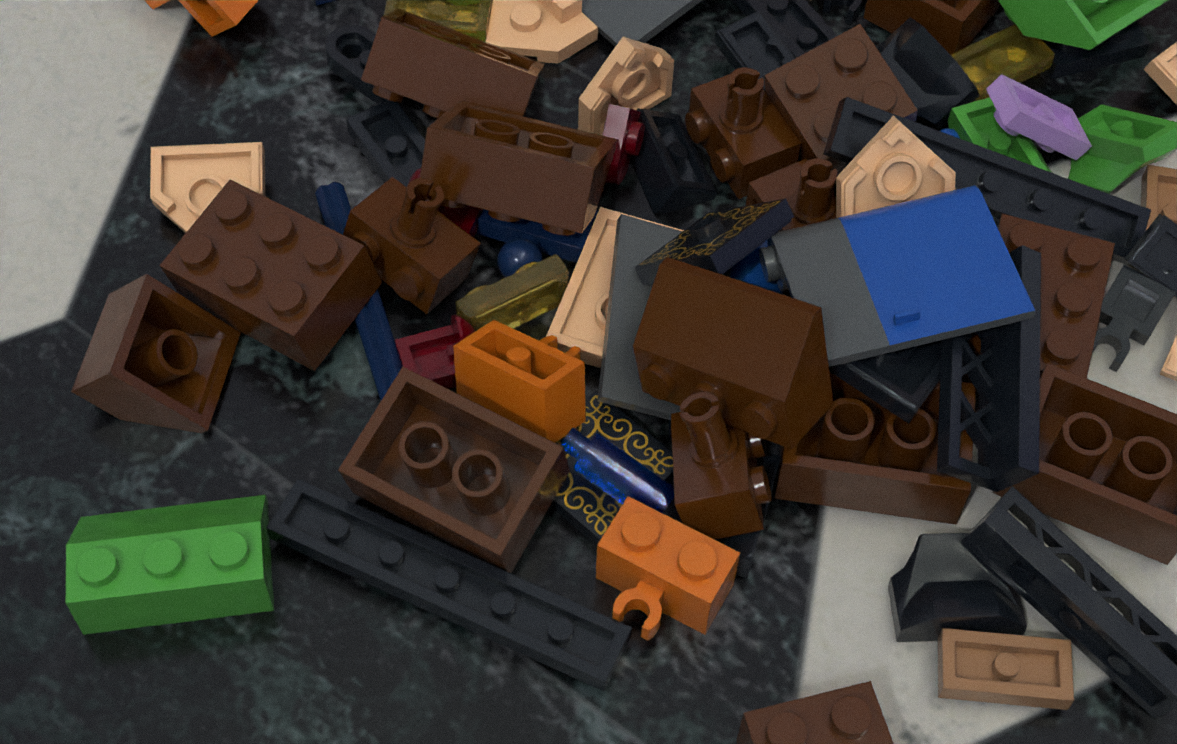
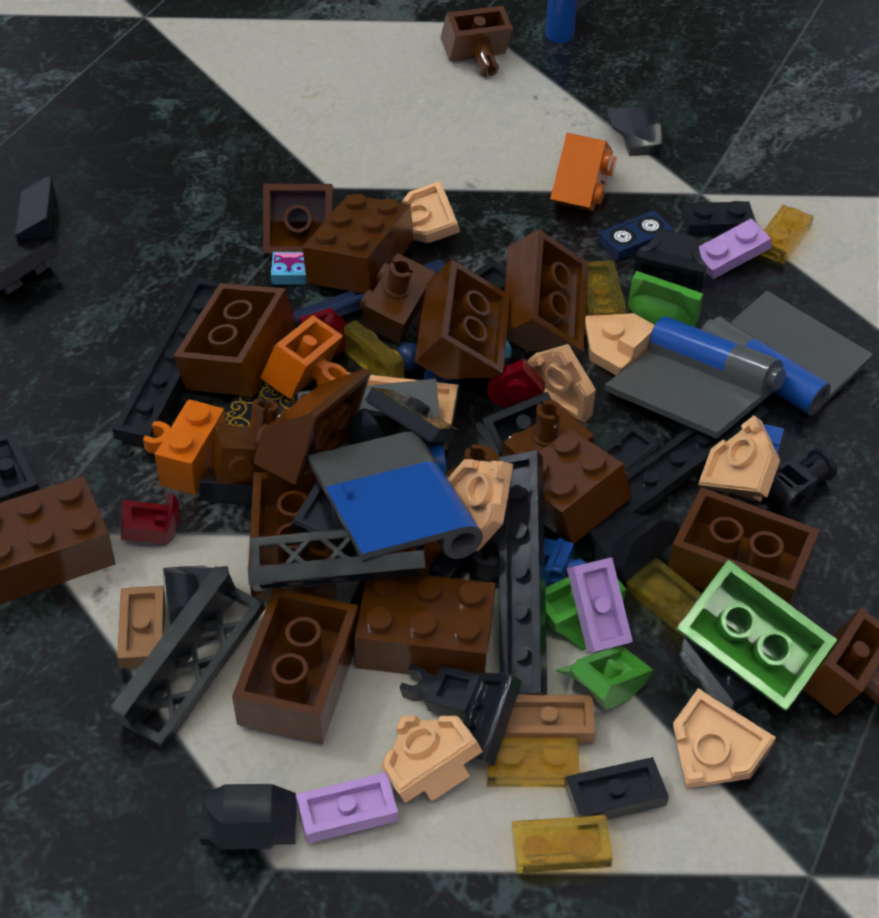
camera: 80 degrees right, 10 degrees down
bright green slope [66,495,274,635] -> none
clear blue cylinder [560,427,674,513] -> none
none -> dark red plate [120,493,181,544]
none -> tile [271,252,307,285]

